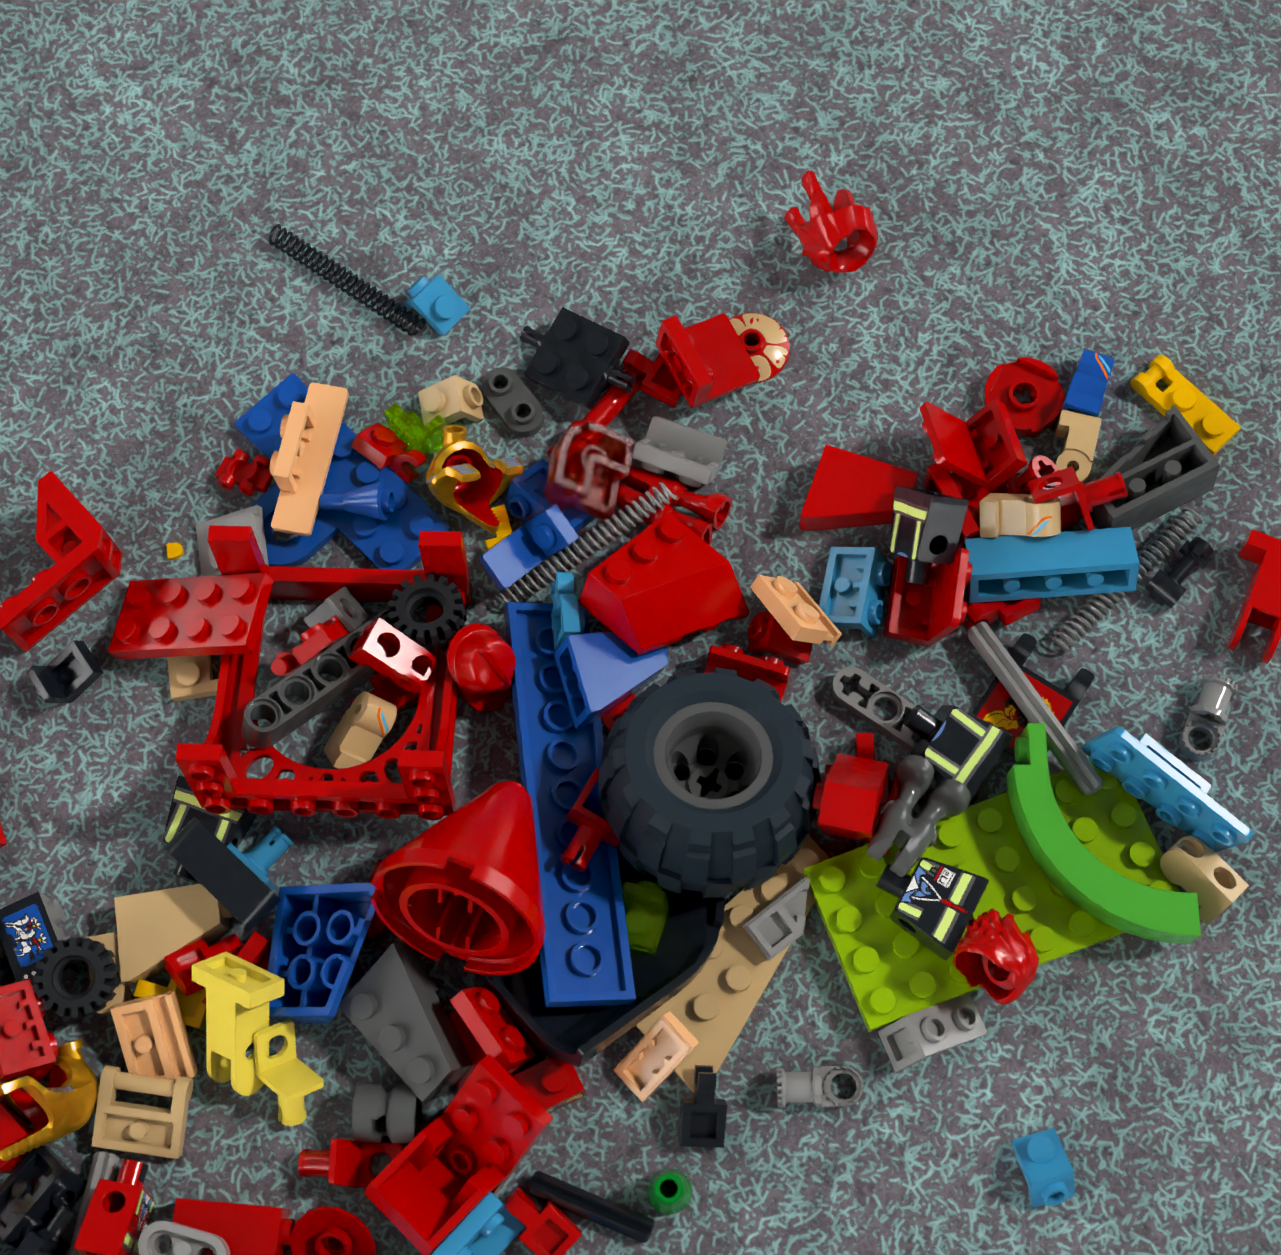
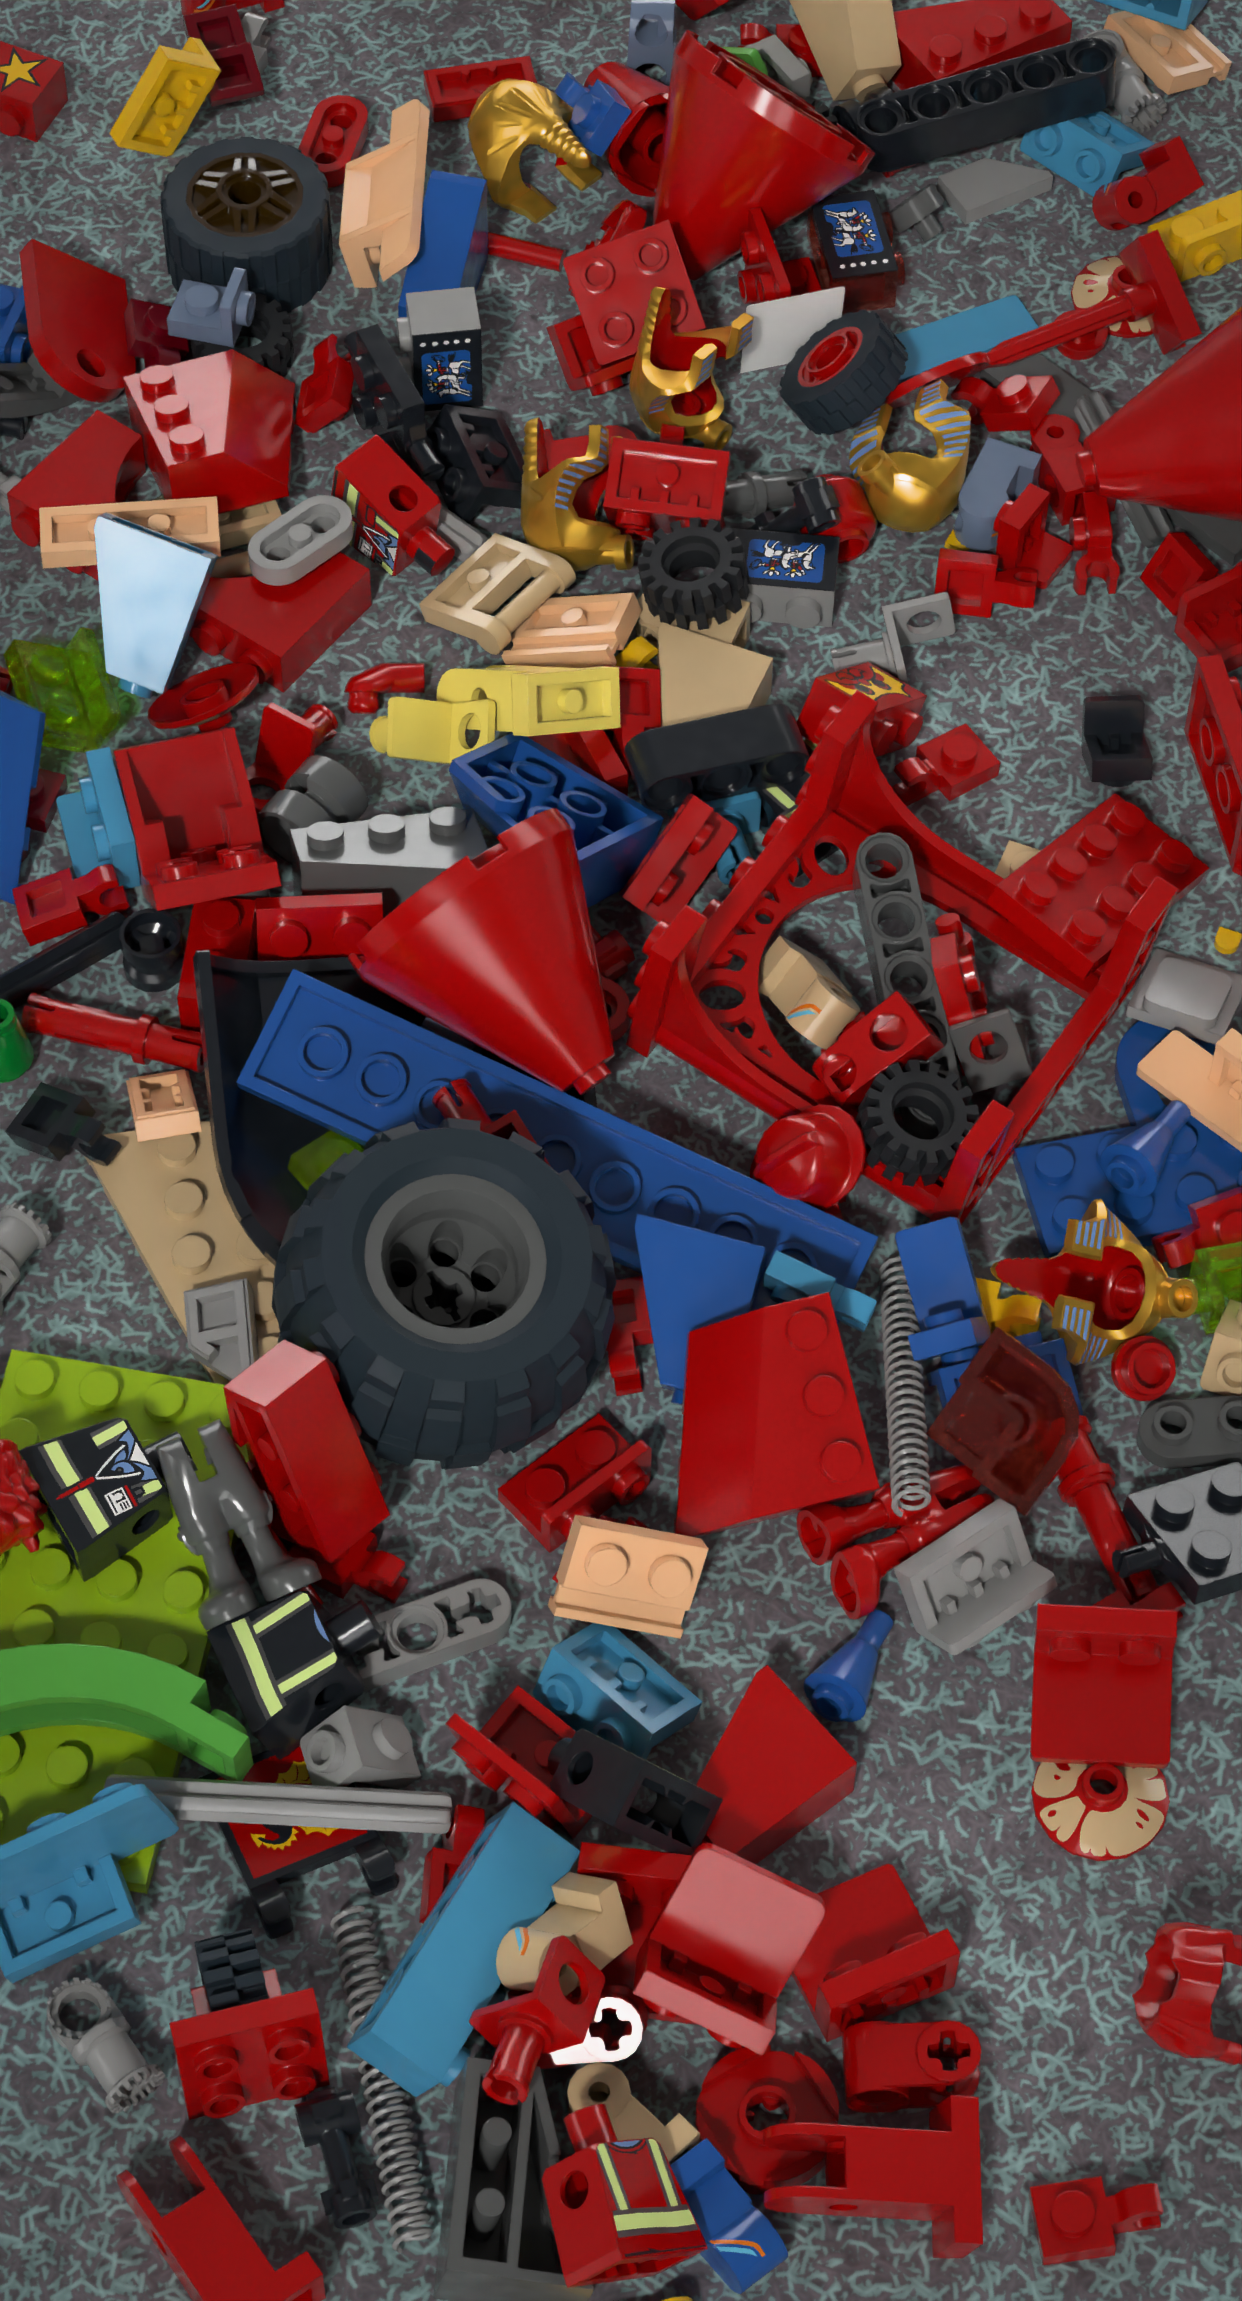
camera: 115 degrees right, 15 degrees down
none -> red pin [21,993,204,1073]
none -> black wheel [119,908,184,992]
none -> red plate [169,1928,330,2120]
none -> light grey bracket [300,1705,421,1789]
none -> red arm [344,663,425,714]
none -> red torso [542,2104,708,2288]
none -> red bracket [619,793,738,923]
none -> red piece [763,2095,983,2258]
none -> red bracket [792,1864,961,2042]
none -> red brick [797,662,927,757]
none -> blue cone [804,1610,893,1722]
none -> light grey bracket [830,592,956,685]
none -> red piece [842,2020,982,2113]
none -> red plate [892,723,1001,806]
none -> red plate [1029,2176,1163,2265]
none -> red plate [1111,1335,1176,1401]

